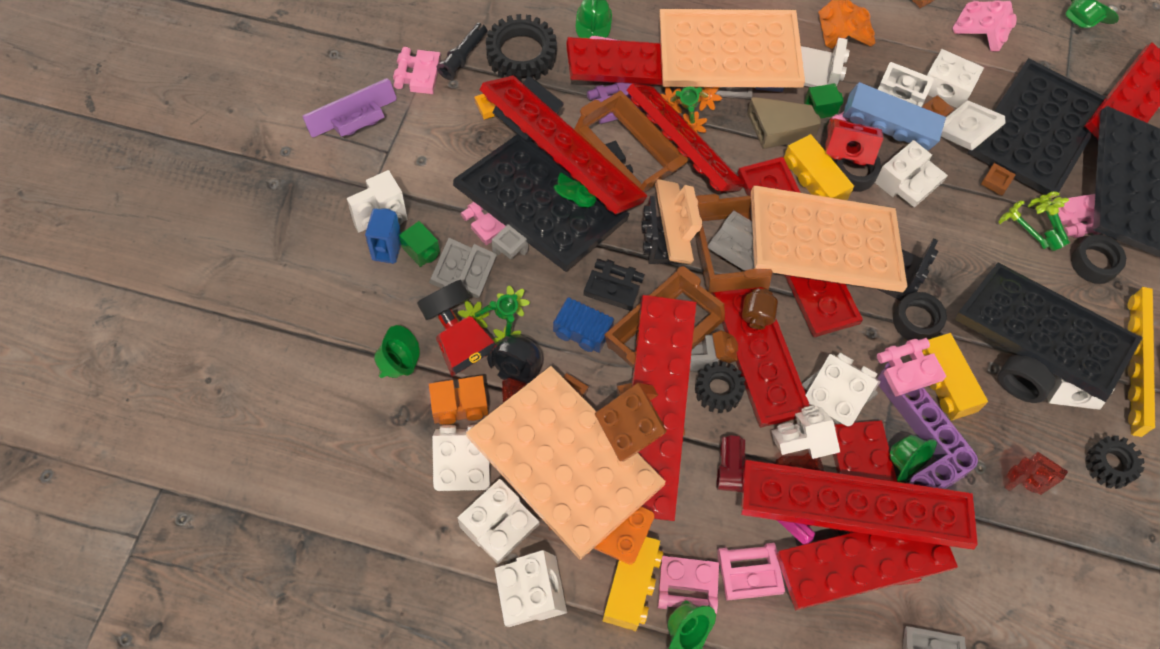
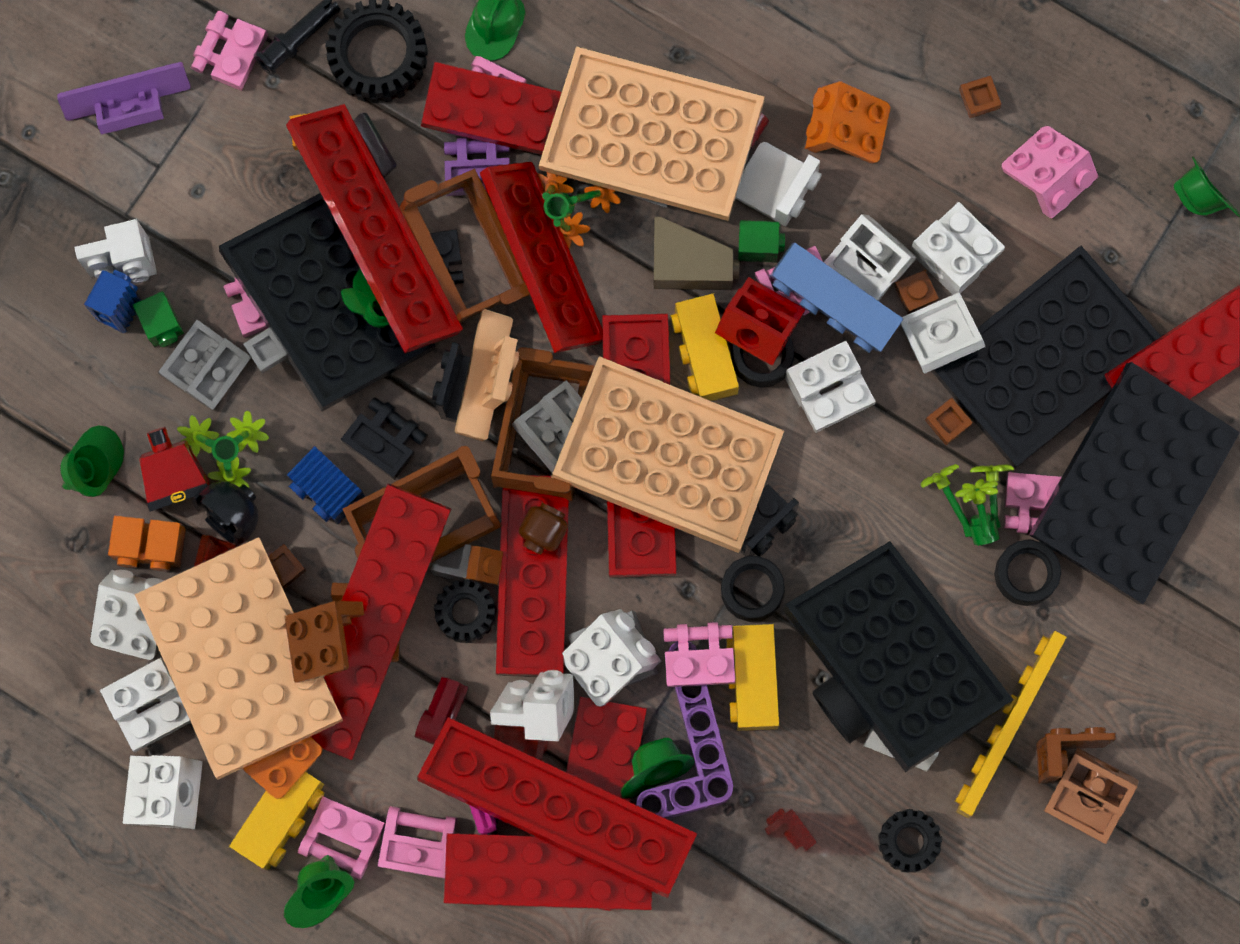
camera: 25 degrees right, 15 degrees up
black tyre [417,279,470,320] -> none

